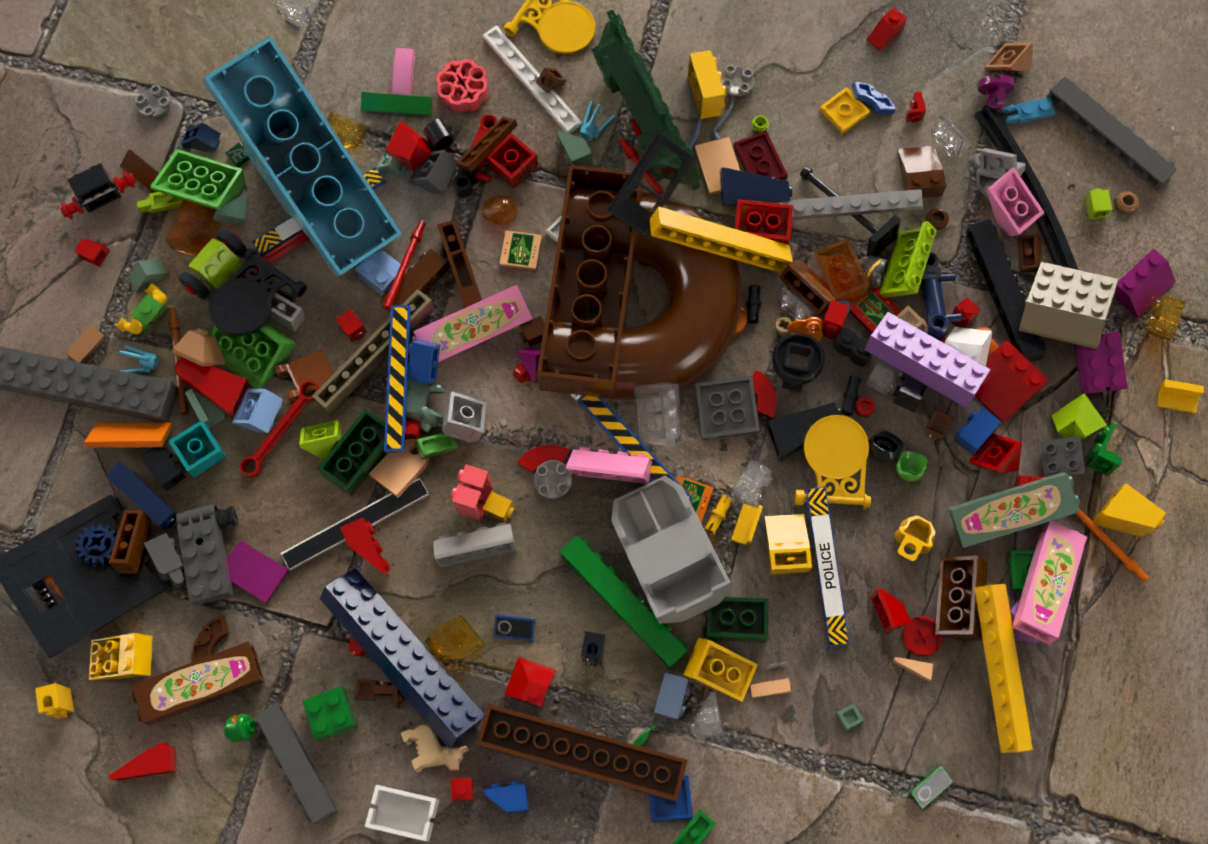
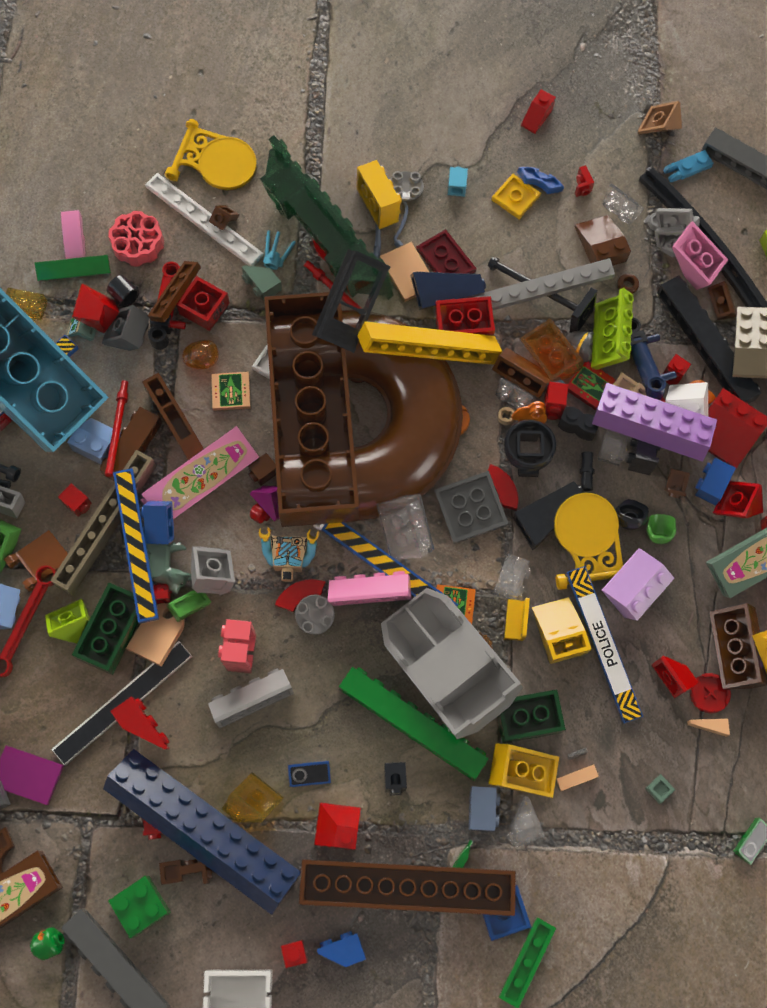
camera: 20 degrees left, 0 degrees up
tan animal [401,724,469,773] -> none
yellow brick [483,491,515,522] -> none
yellow pin [704,495,733,535] -> none
black pin [746,285,761,324] -> none
lime plate [752,115,769,133] -> none
red tile [855,397,875,417] -> none
yellow piece [894,515,936,561] -> none
magenta tile [977,75,1015,110] -> none
none -> torso [259,527,320,582]
none -> medium azure brick [448,167,468,197]
none -> lavender slope [602,548,674,621]

